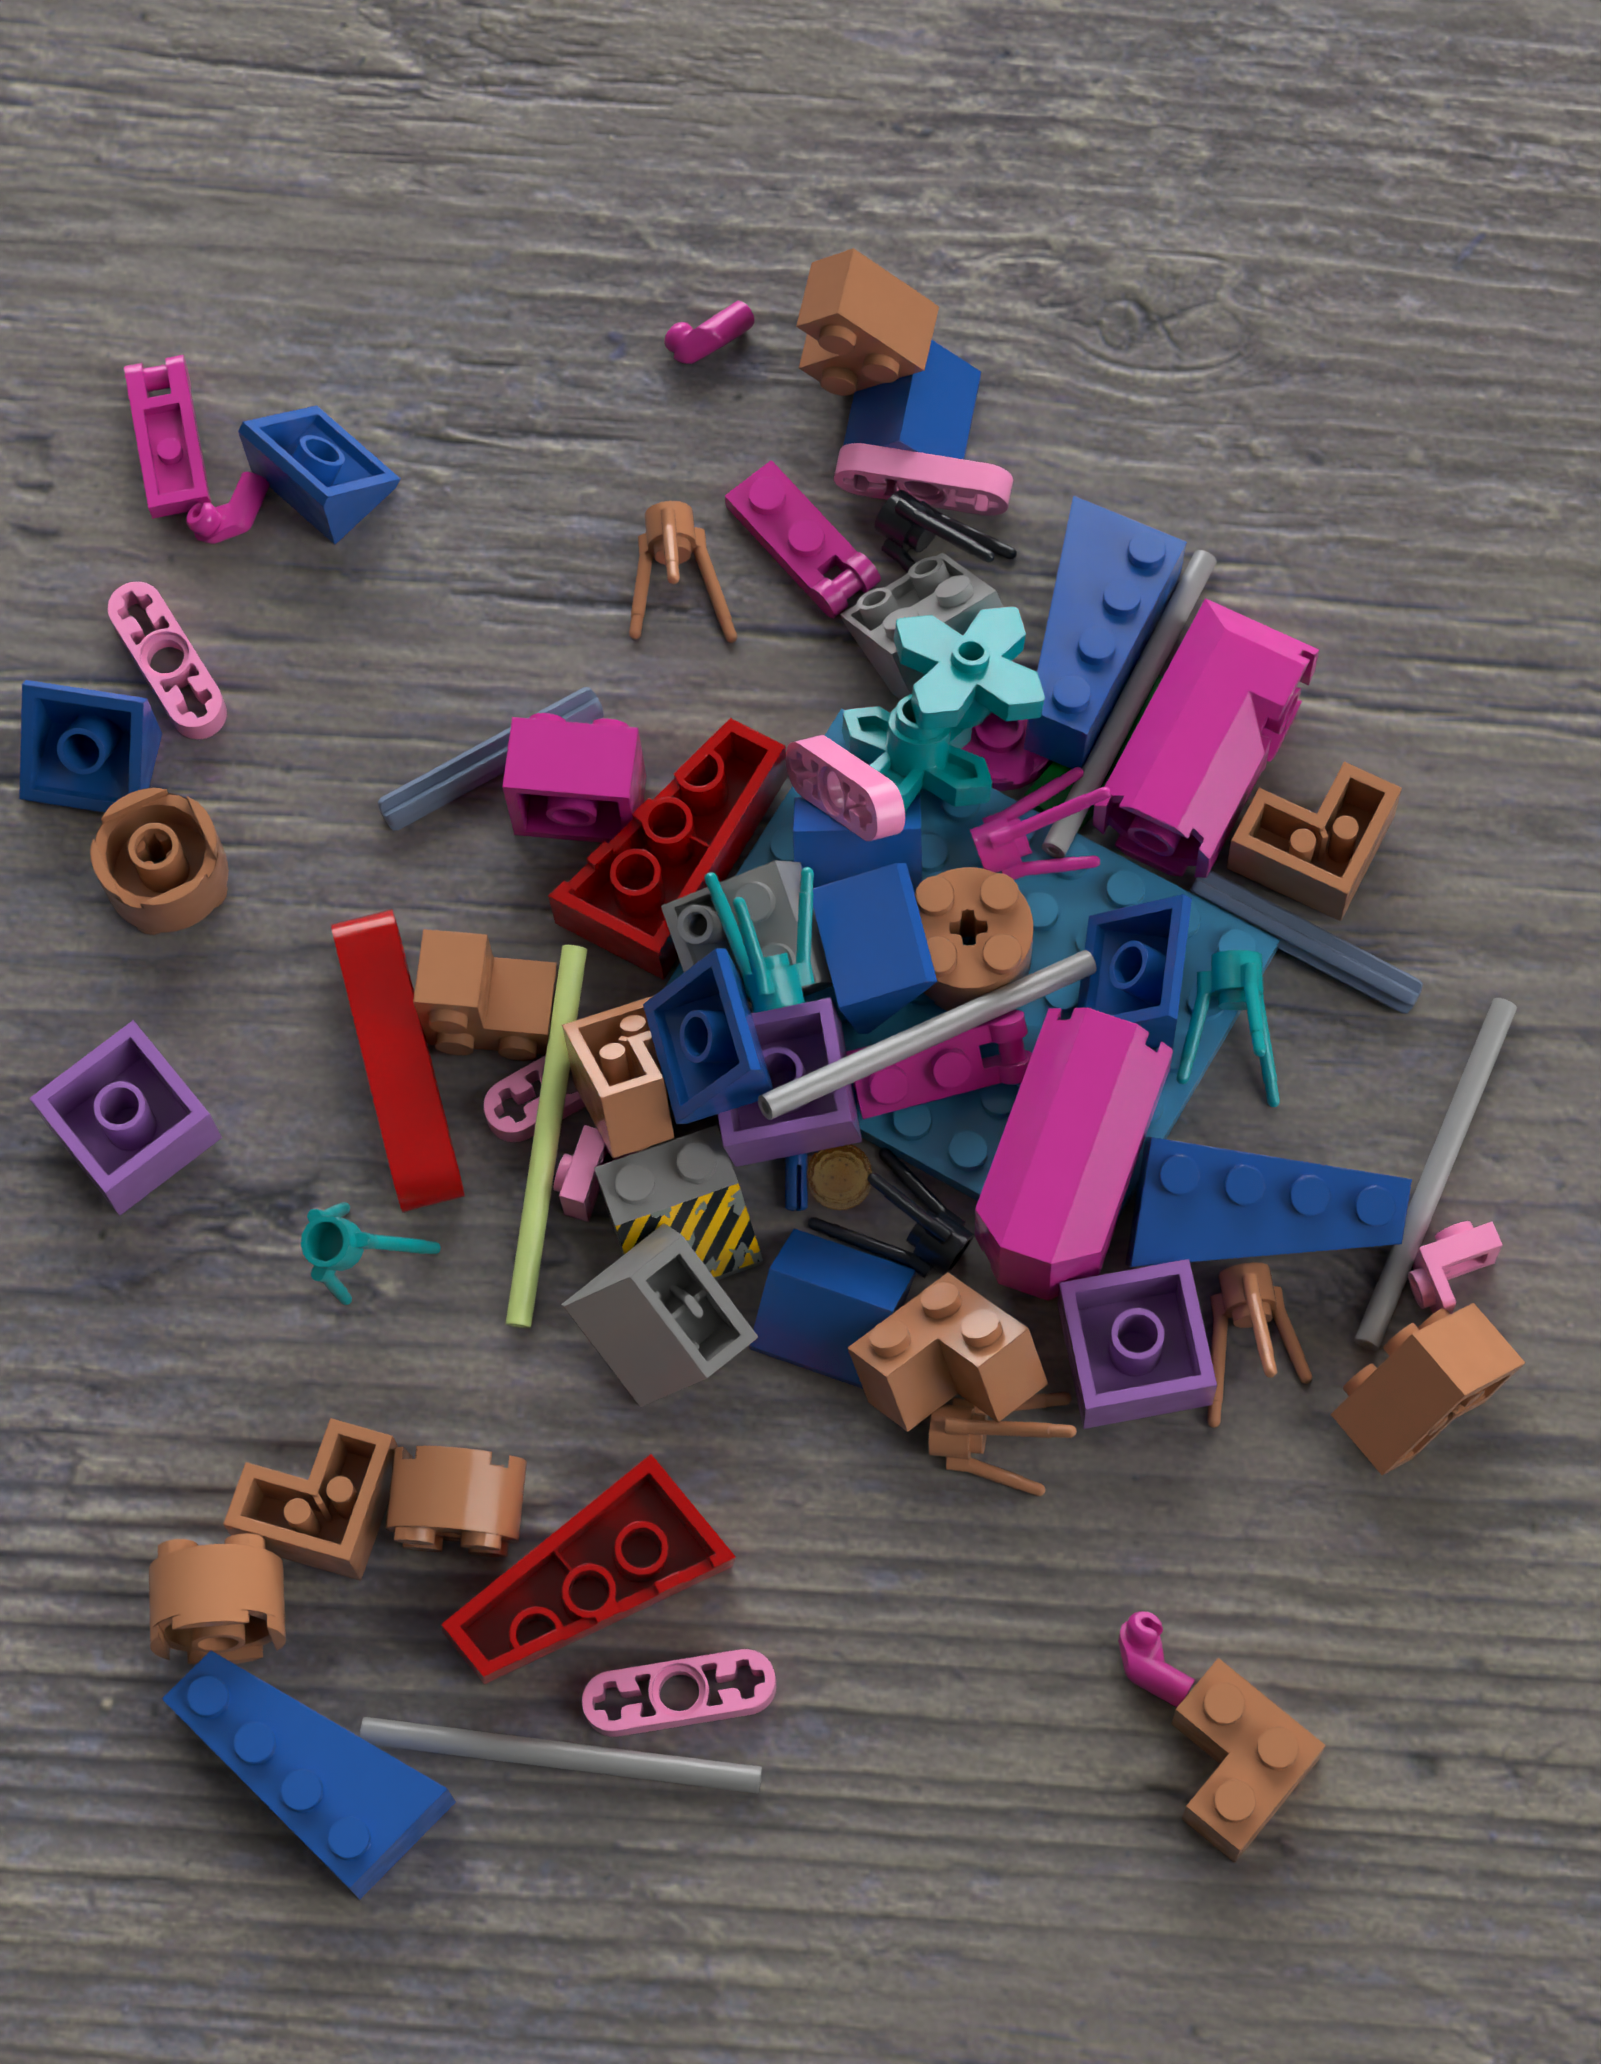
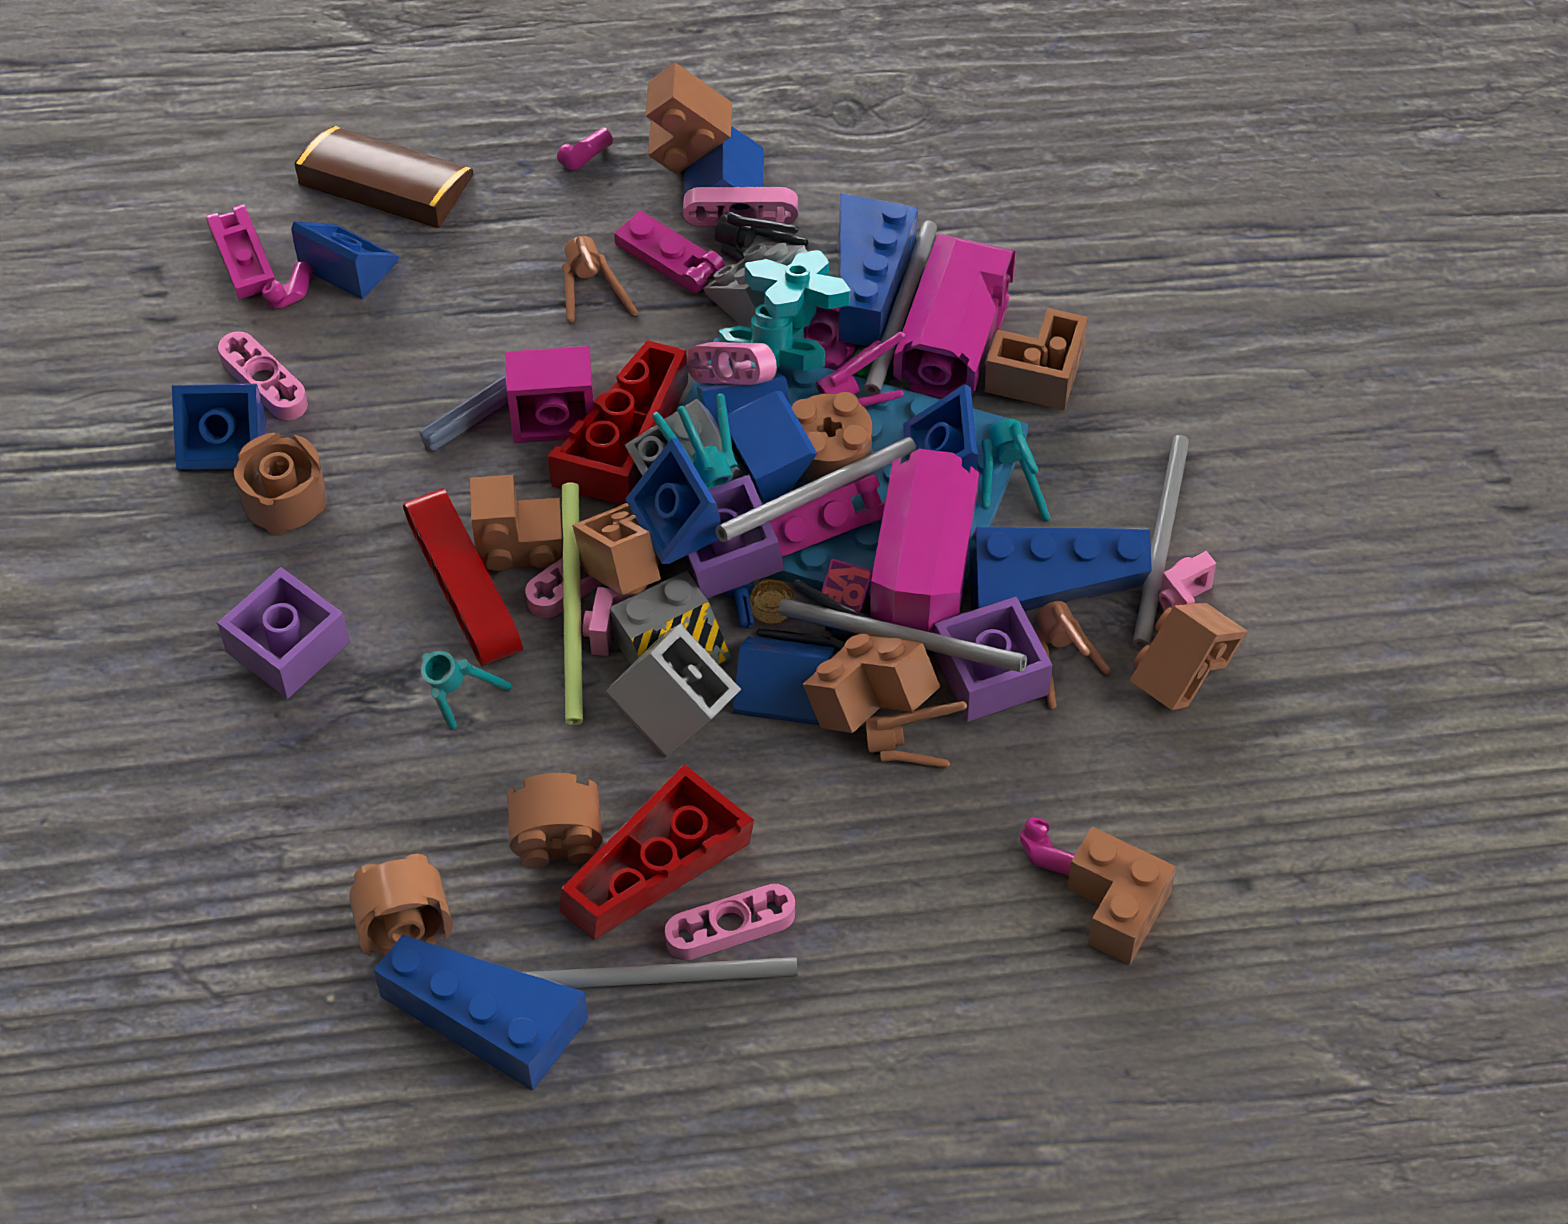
camera: 15 degrees left, 15 degrees down
nougat brick [223,1418,398,1581] -> none
sand blue axle [1190,870,1423,1014] -> none
none -> reddish brown slope [294,126,474,228]
none -> light grey piece [779,598,1027,673]
none -> tile [821,558,873,613]

